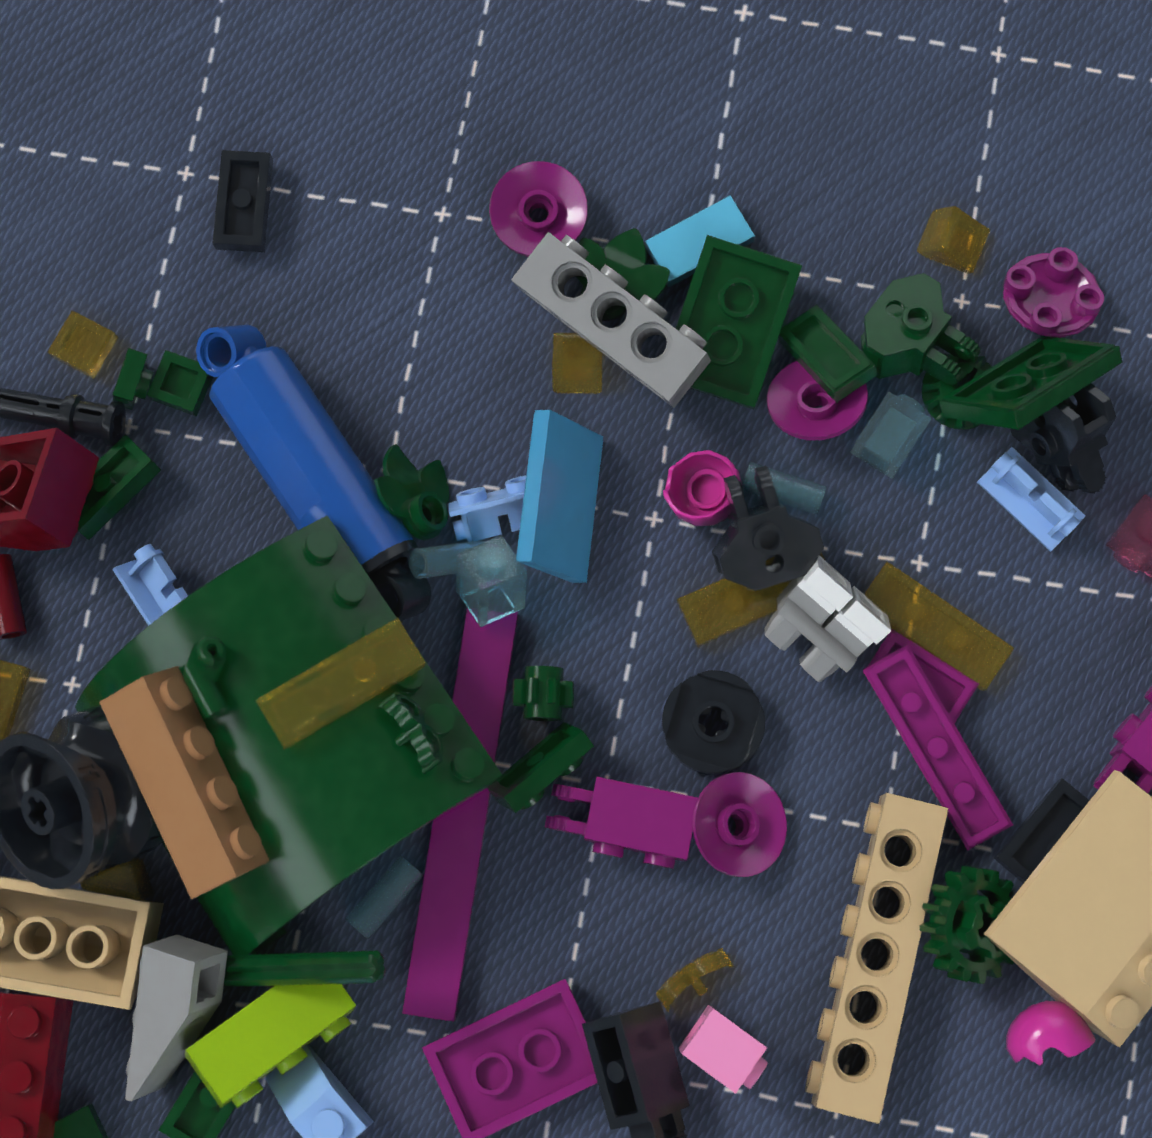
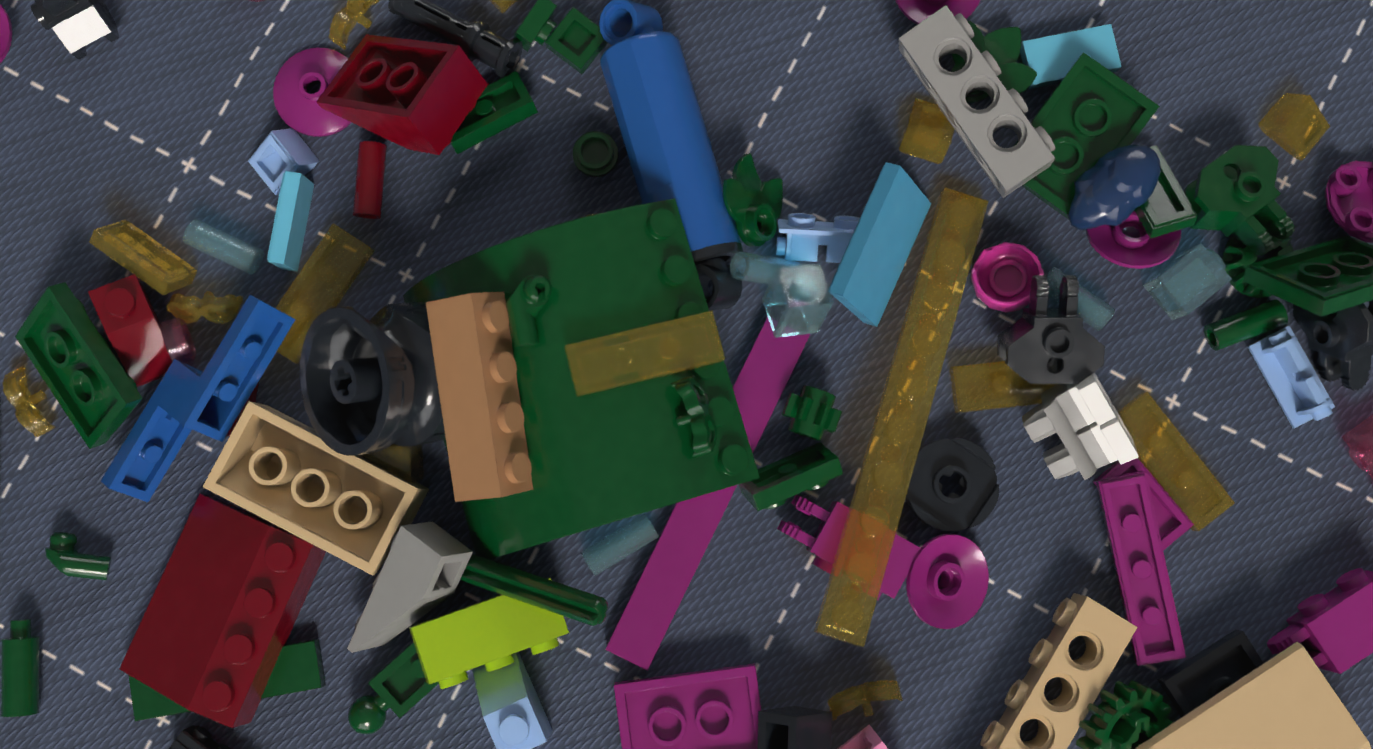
camera: 15 degrees right, 5 degrees up
light blue hinge [112,544,188,626] -> none
none -> dark green plate [573,131,618,177]
none -> clear yellow plate [814,187,989,647]
none -> dark blue arm [1068,144,1161,230]
none -> dark green hinge [1204,299,1288,351]

